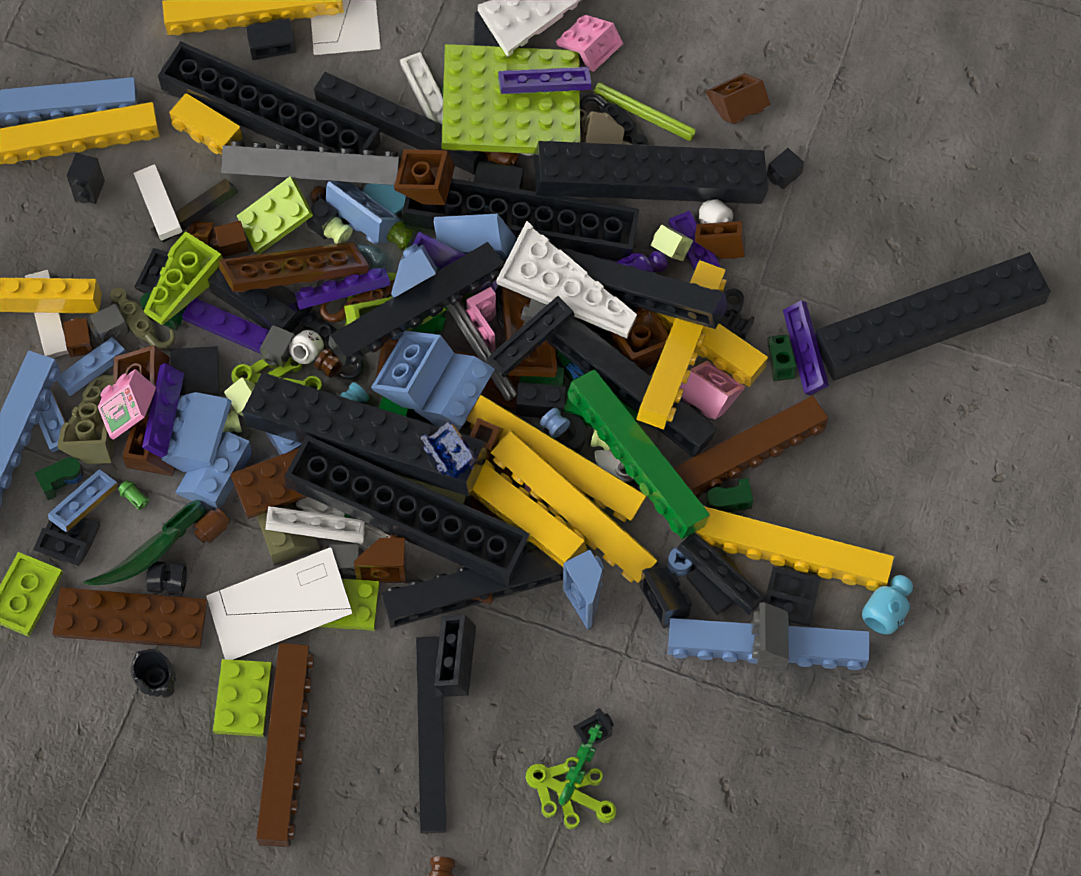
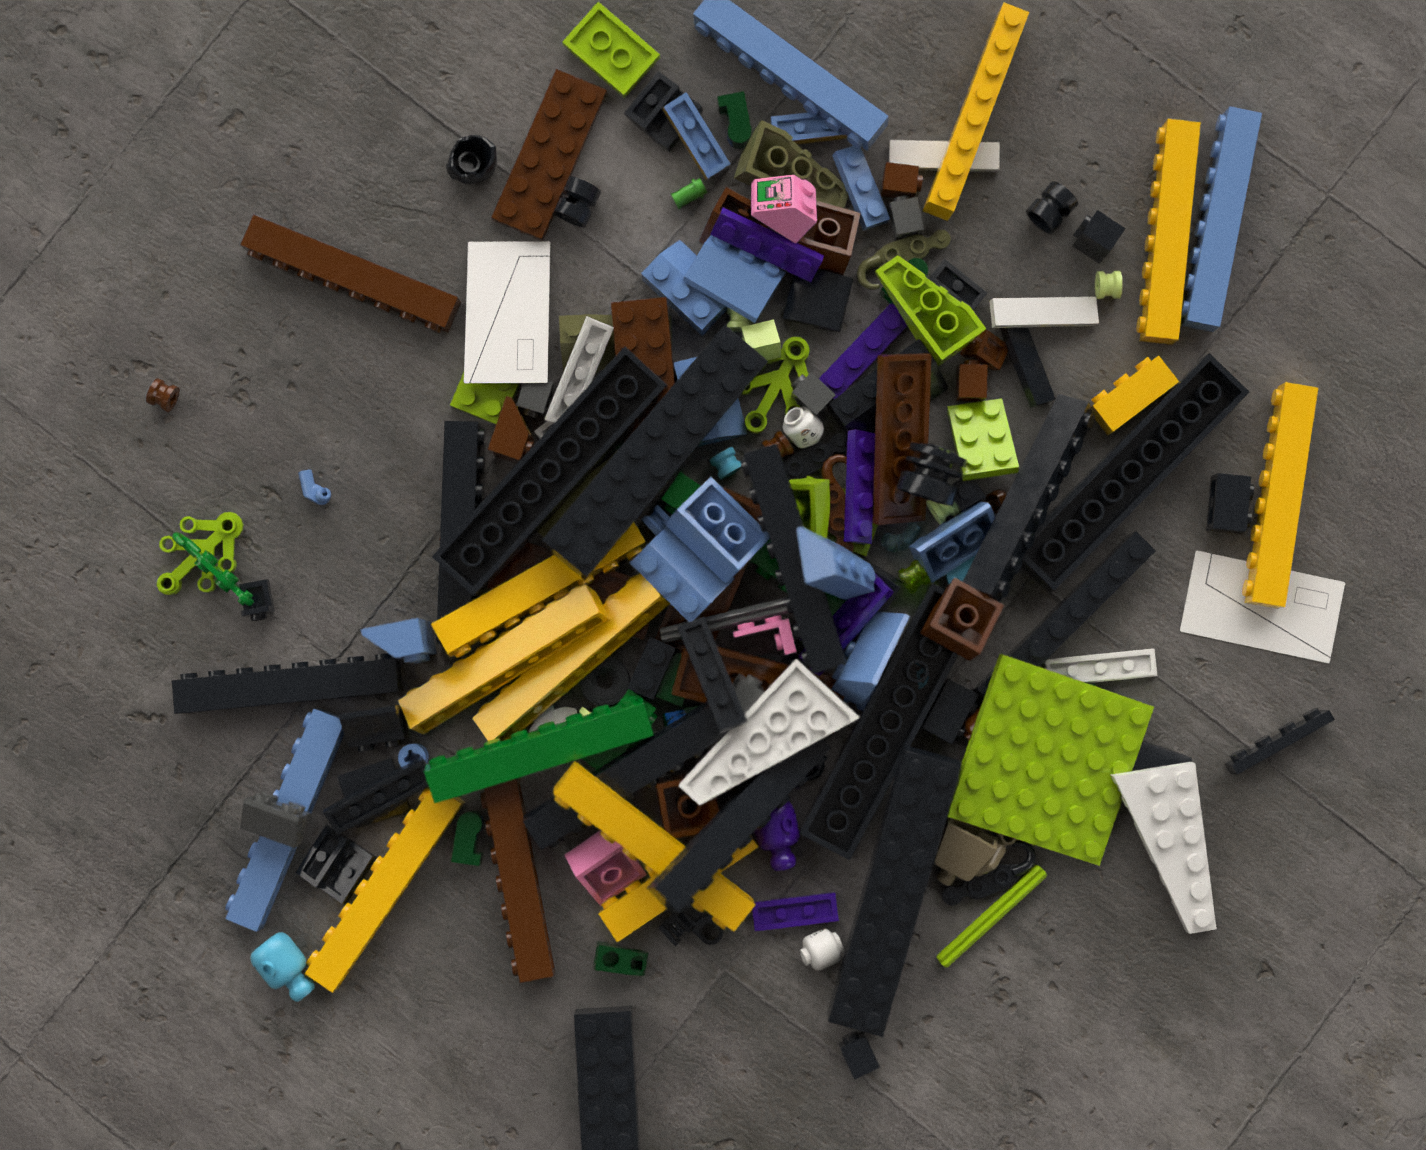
camera: 110 degrees right, 20 degrees up
dark green plant [83,500,206,585] -> none
reddish brown brick [193,508,230,543] -> none
lime plate [213,659,272,737] -> none
black tile [416,636,446,834] -> none
clear blue bracket [420,421,478,479] -> none
black brick [434,614,476,697] -> none
reddish brown brick [470,418,503,451] -> none
dark purple plate [498,67,592,94] -> none
medium blue wheel [540,408,570,438] -> none
bright pink bracket [556,15,623,72] -> none
yellowish green brick [651,225,693,261] -> none
reddish brown slope [695,221,746,259] -> none
reddish brown slope [705,73,771,124] -> none
dark purple plate [783,300,829,395] -> none
none -> black brick [171,653,403,714]
none -> medium blue arm [298,470,331,505]
none -> black wheel [896,442,968,507]
none -> black wheel [1026,181,1078,234]
none -> yellowish green wheel [1095,271,1122,299]

